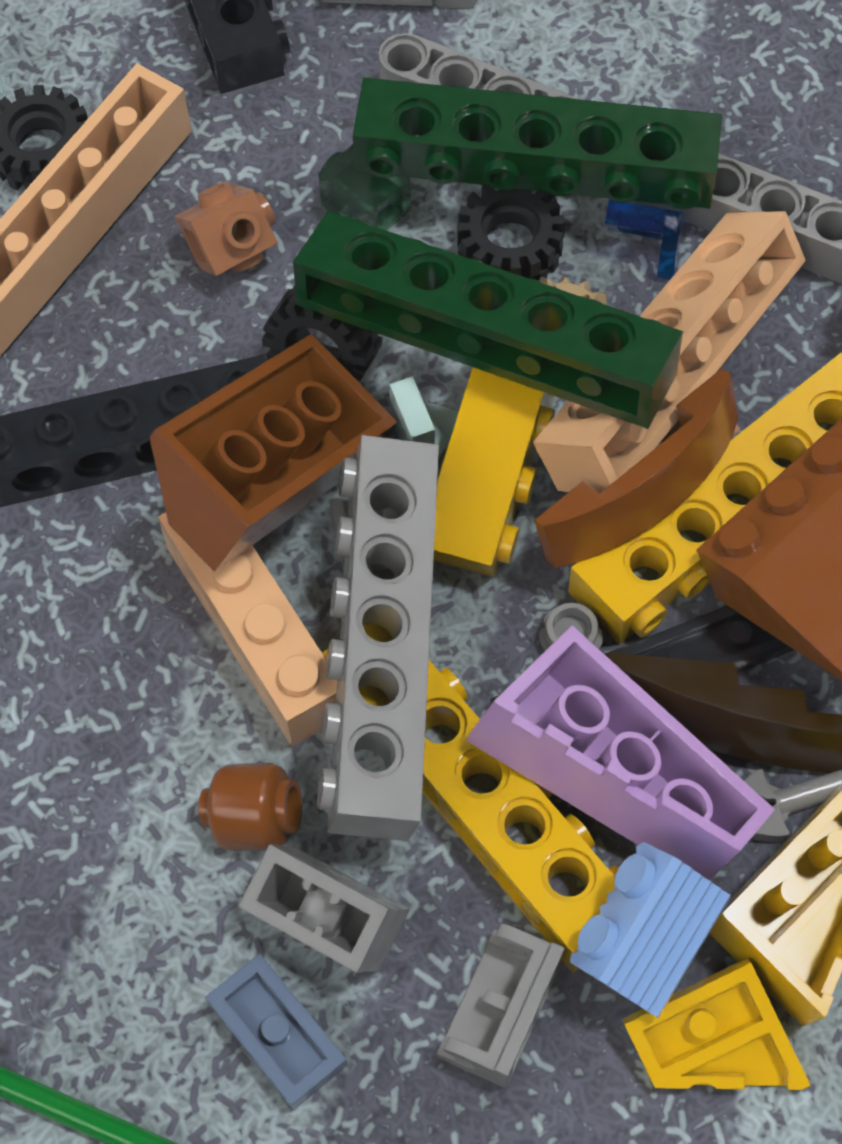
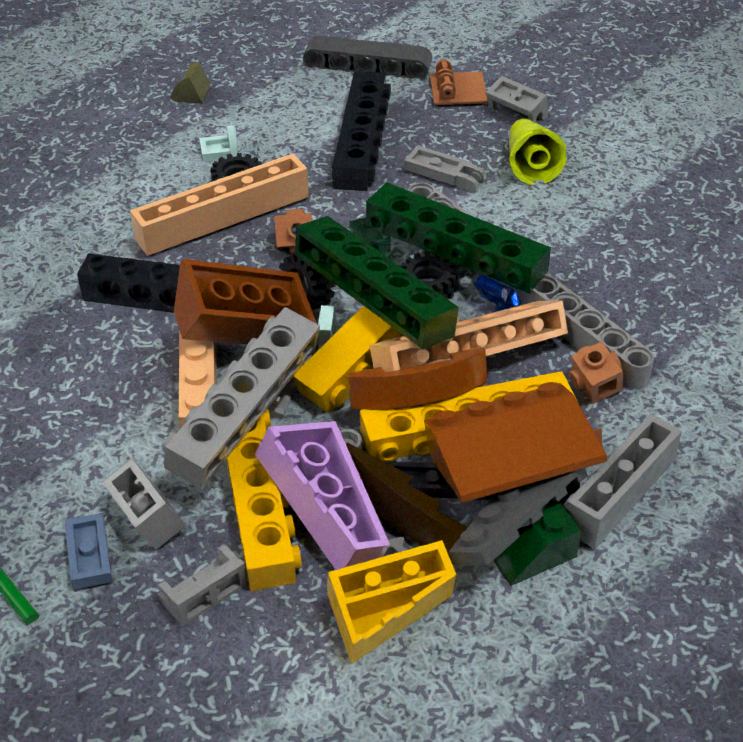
camera: 25 degrees right, 20 degrees down
dark orange head [198,763,303,851] -> none
light blue brick [570,842,731,1018] -> none
yellow wing [622,958,811,1090] -> none

